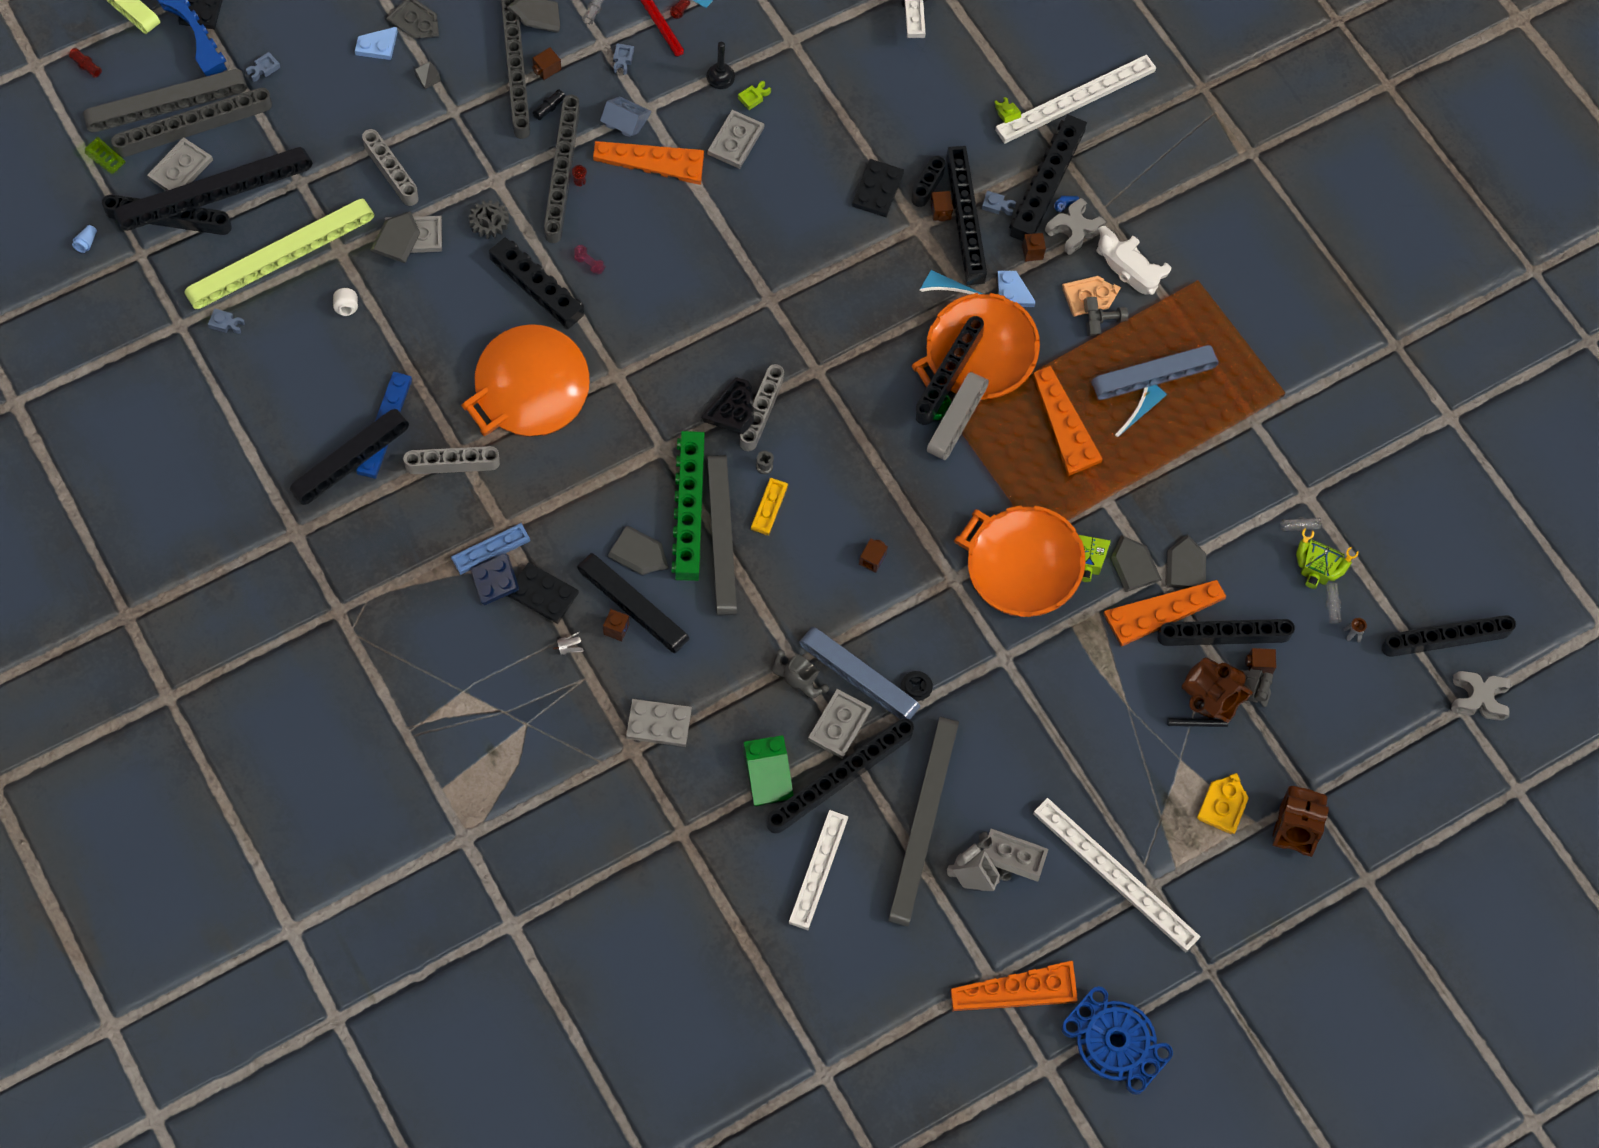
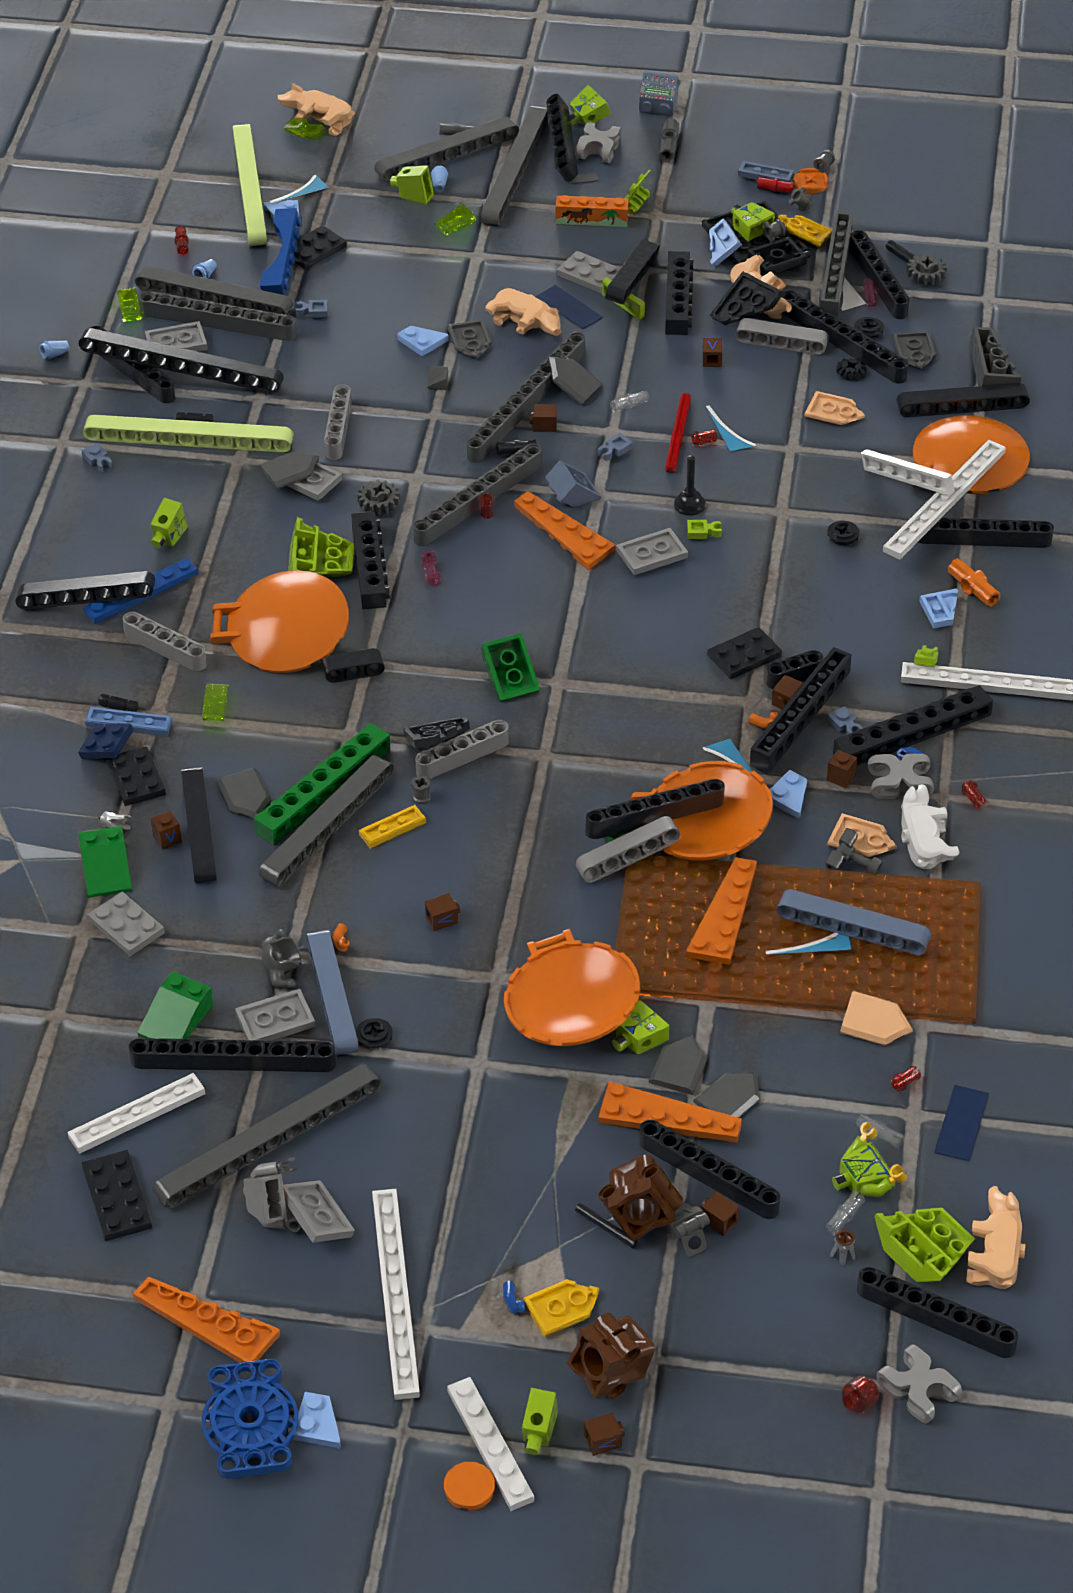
camera: 45 degrees right, 20 degrees down
white head [333,288,358,316] -> none
none -> green slope [78,826,132,898]
none -> black plate [81,1150,152,1241]
none -> black axle [98,693,139,712]
none -> lime torso [151,498,188,549]
none -> black axle [176,412,214,422]
none -> light blue cone [192,259,217,279]
none -> clear neon green slope [202,684,228,721]
none -> lime wedge [288,517,354,578]
none -> light blue wing [292,1392,341,1449]
none -> black beam [322,648,385,683]
none -> orange arm [331,923,350,952]
none -> orange tile [444,1462,495,1511]
none -> white plate [447,1377,534,1511]
none -> green slope [481,633,540,702]
none -> blue arm [503,1281,525,1315]
none -> lime torso [522,1388,558,1455]
none -> reddish brown brick [584,1413,625,1456]
none -> orange arm [748,712,779,729]
none -> black gear [827,520,859,545]
none -> light nougat tile [840,991,913,1046]
none -> clear red head [841,1375,879,1413]
none -> lime wedge [874,1208,975,1282]
none -> clear red pin [891,1066,921,1091]
none -> light blue wing [919,588,958,629]
none -> dark blue sticker [934,1085,989,1161]
none -> orange piece [948,558,1001,607]
none -> clear red pin [961,780,986,808]
none -> light nougat animal [966,1186,1025,1289]

